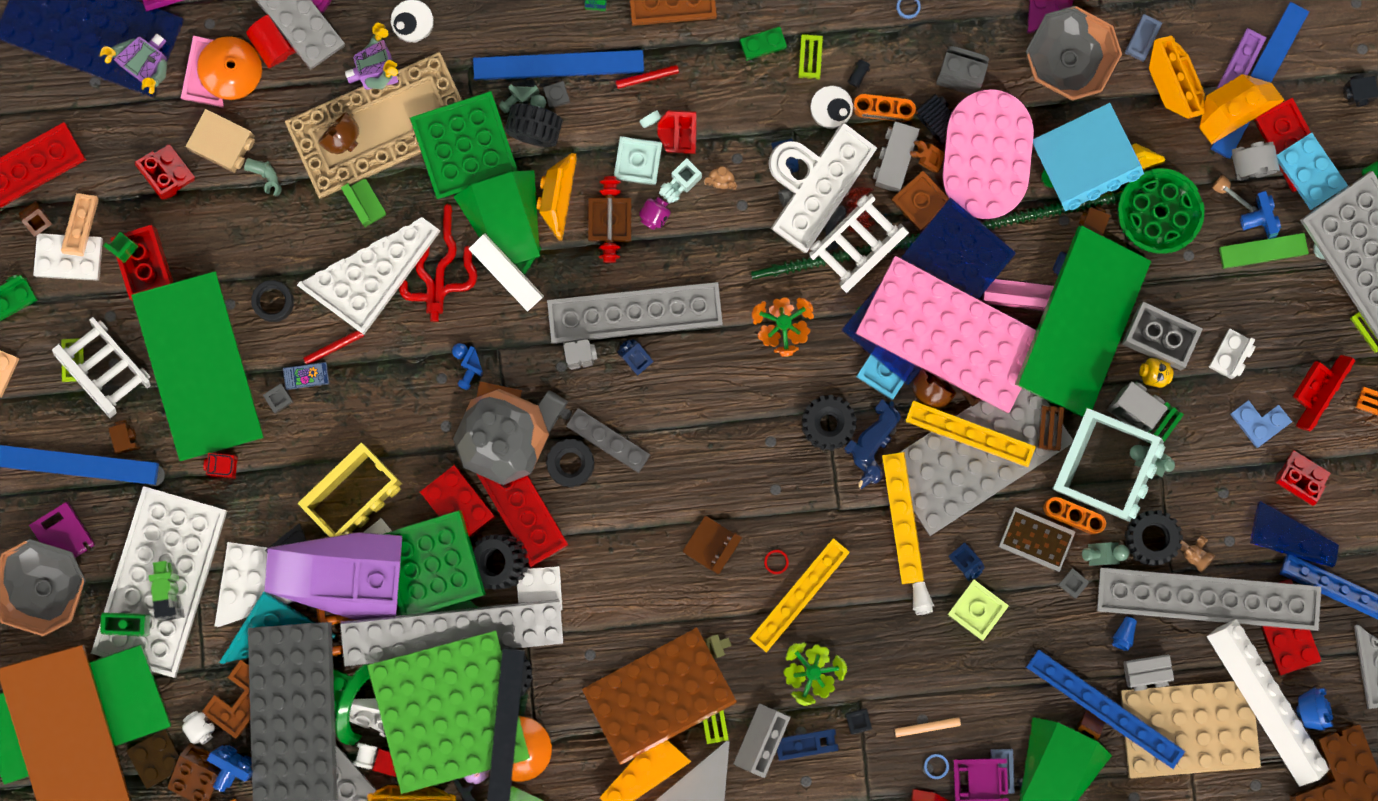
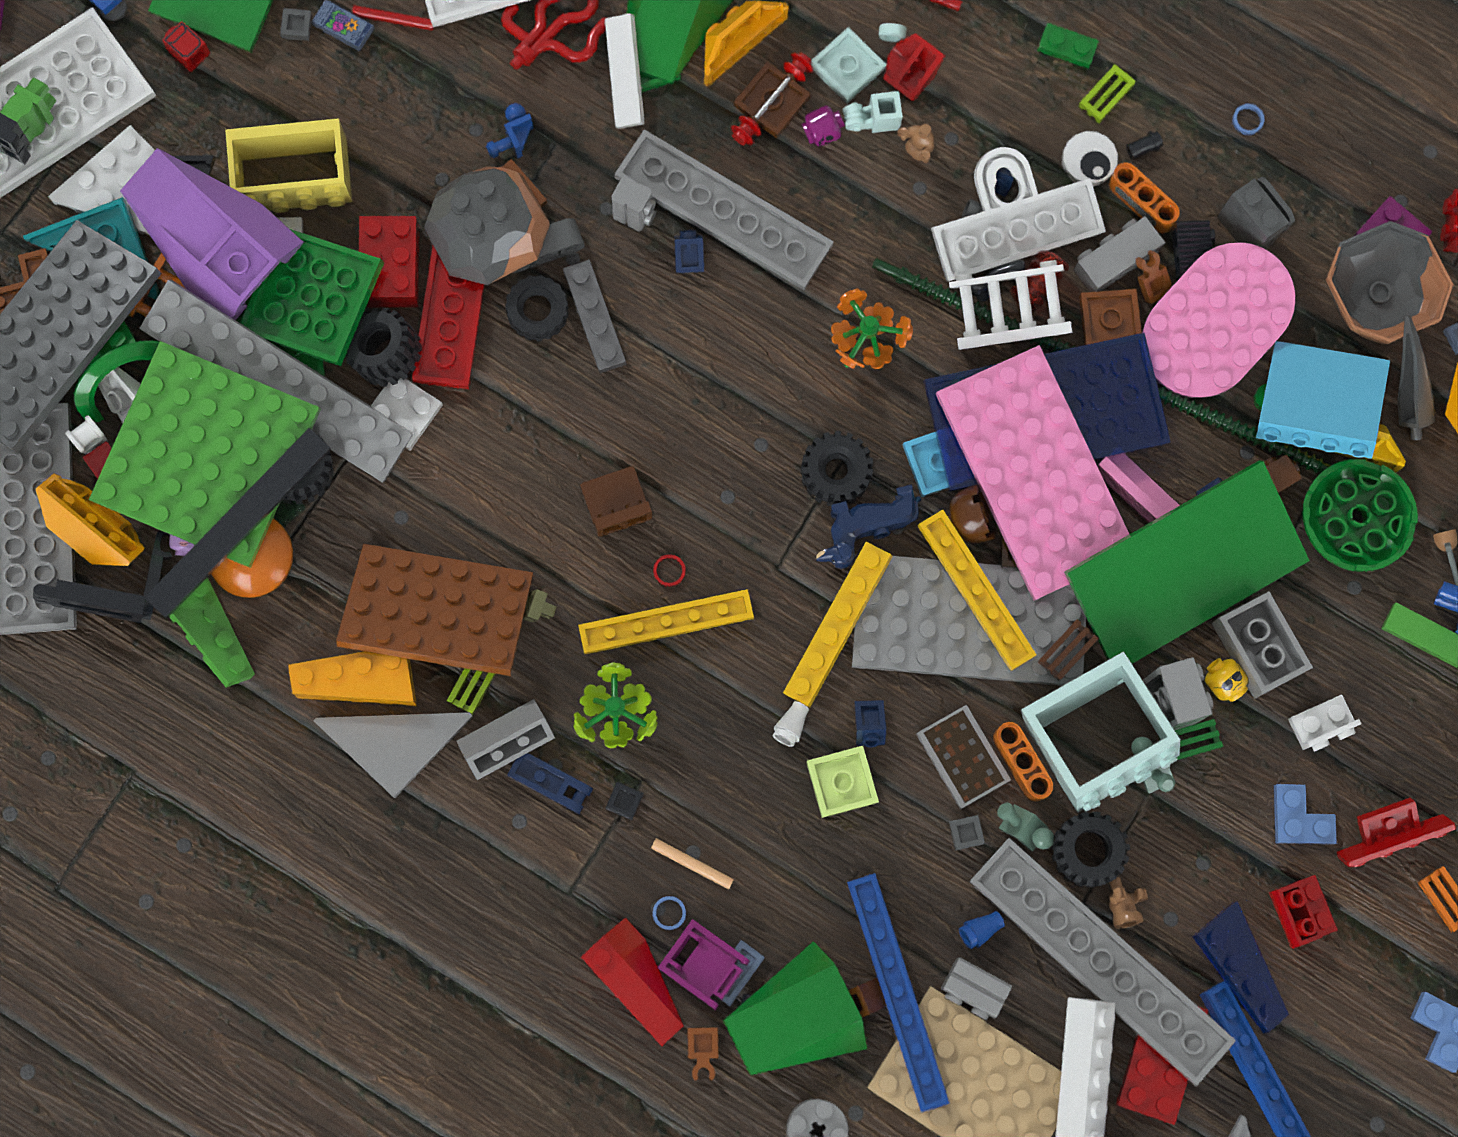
camera: 30 degrees right, 5 degrees down
none -> dark grey piece [1397,315,1435,440]

